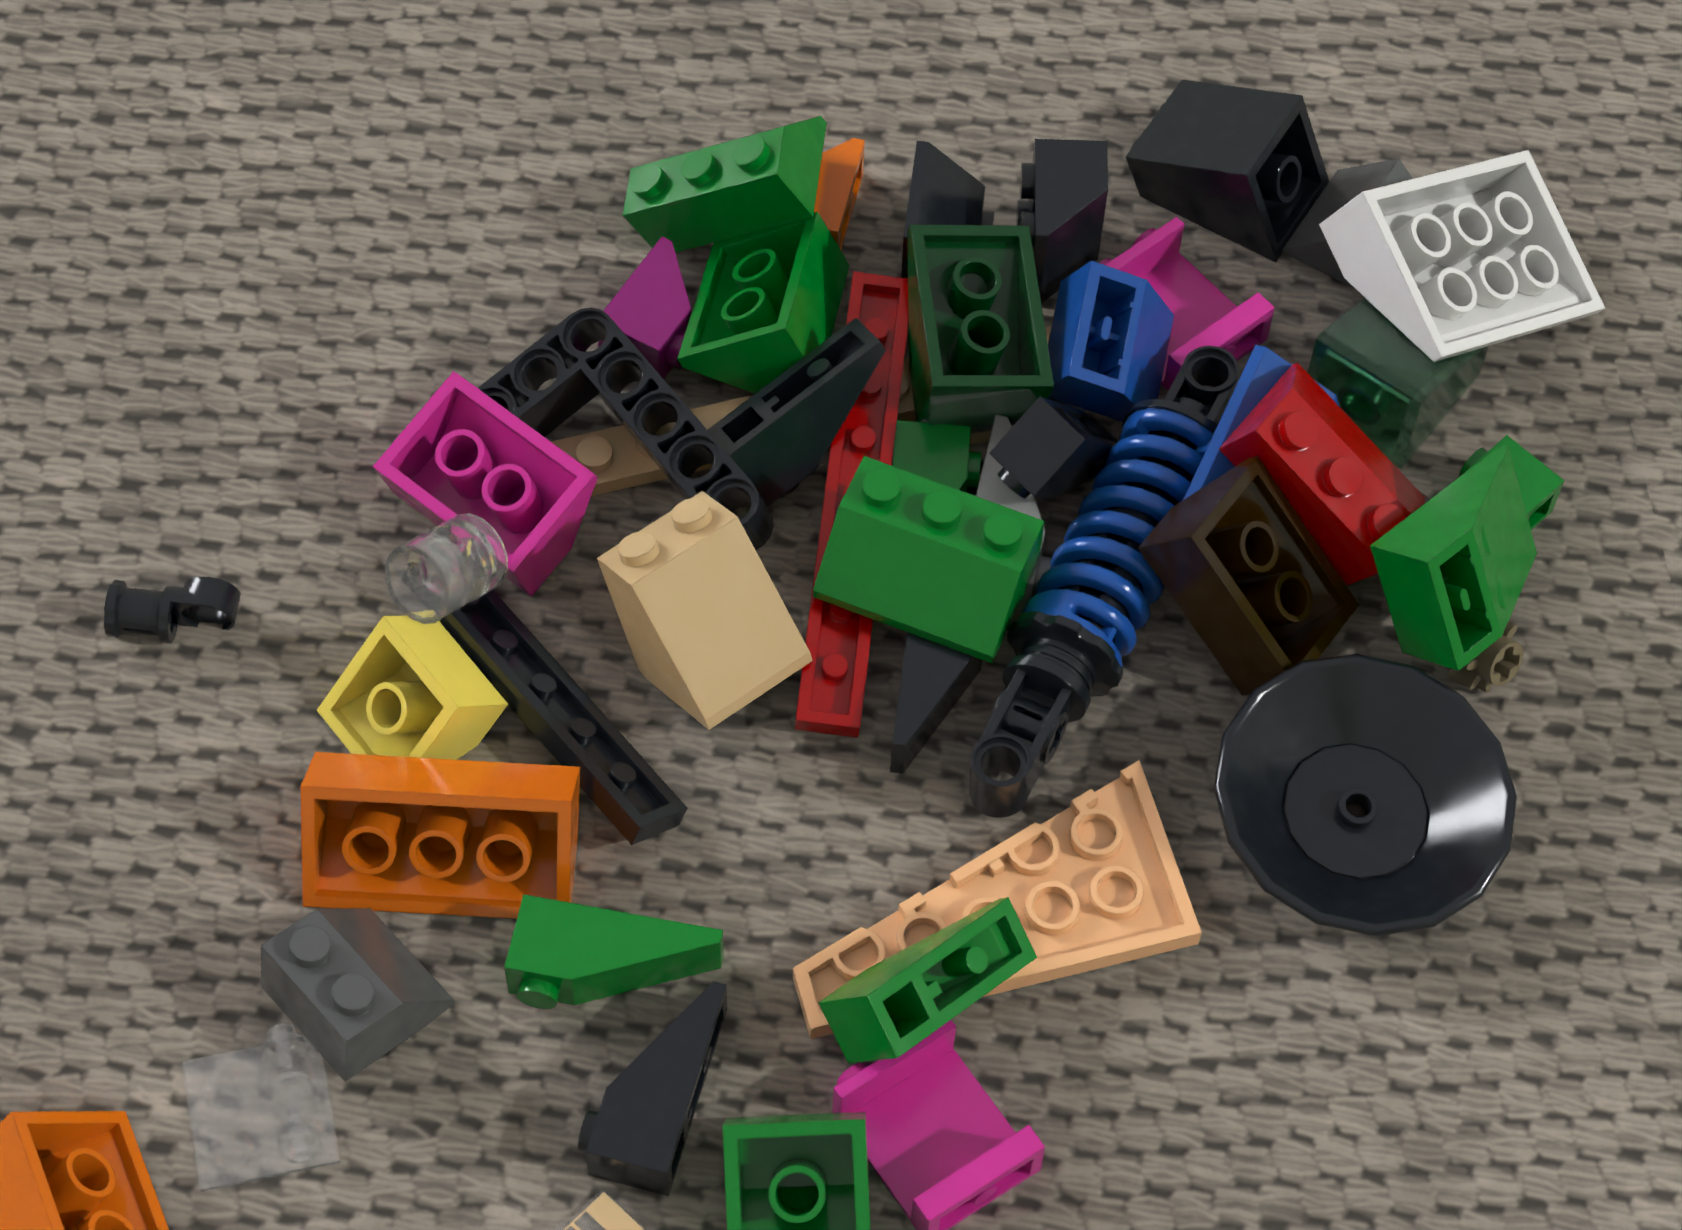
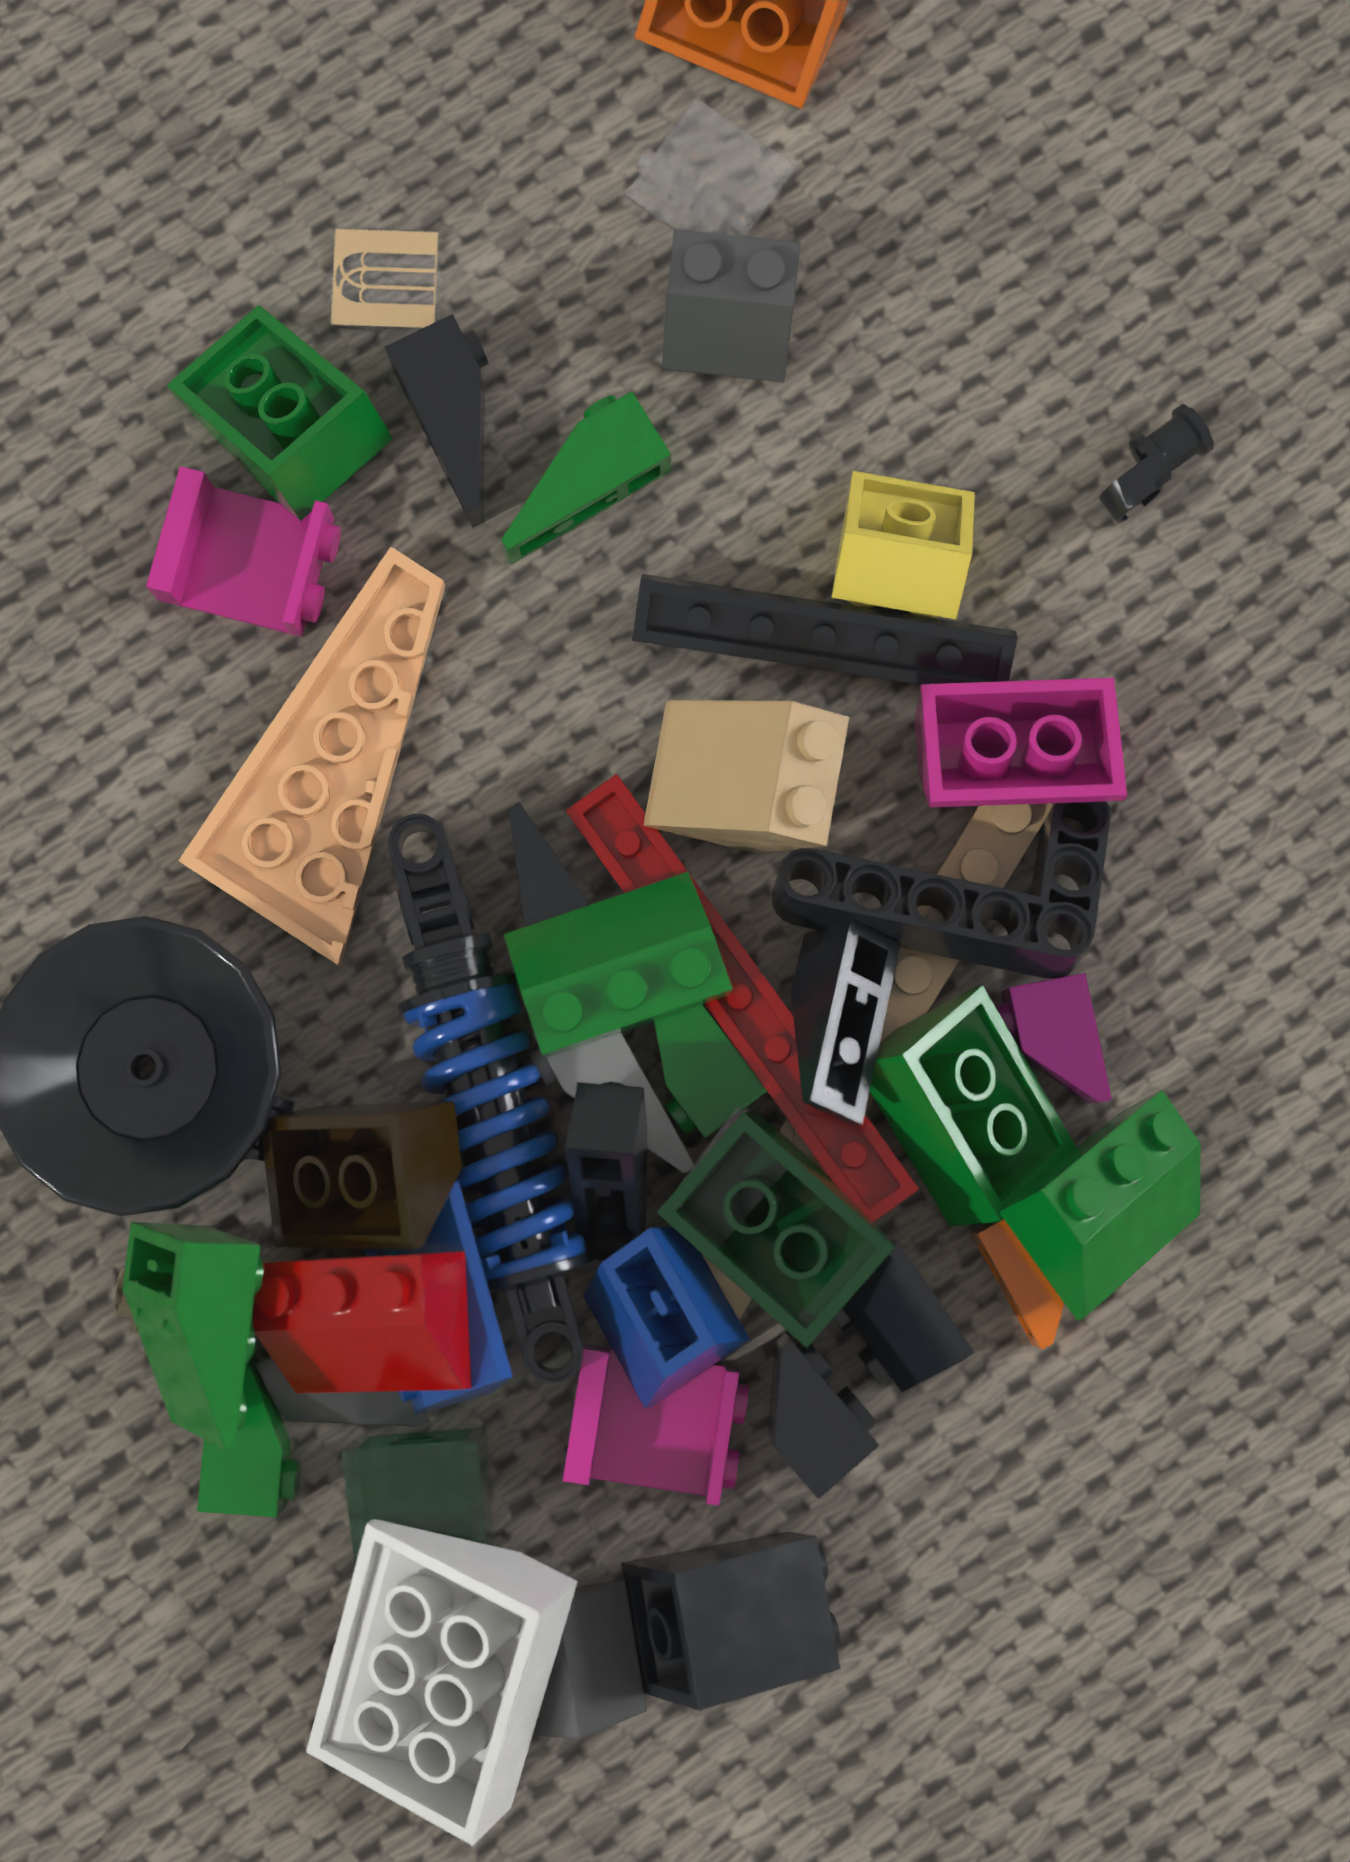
camera: 135 degrees right, 25 degrees up
orange slope [300,752,580,919] -> none
clear wheel [385,513,508,624] -> none
green slope [818,897,1037,1064] -> none

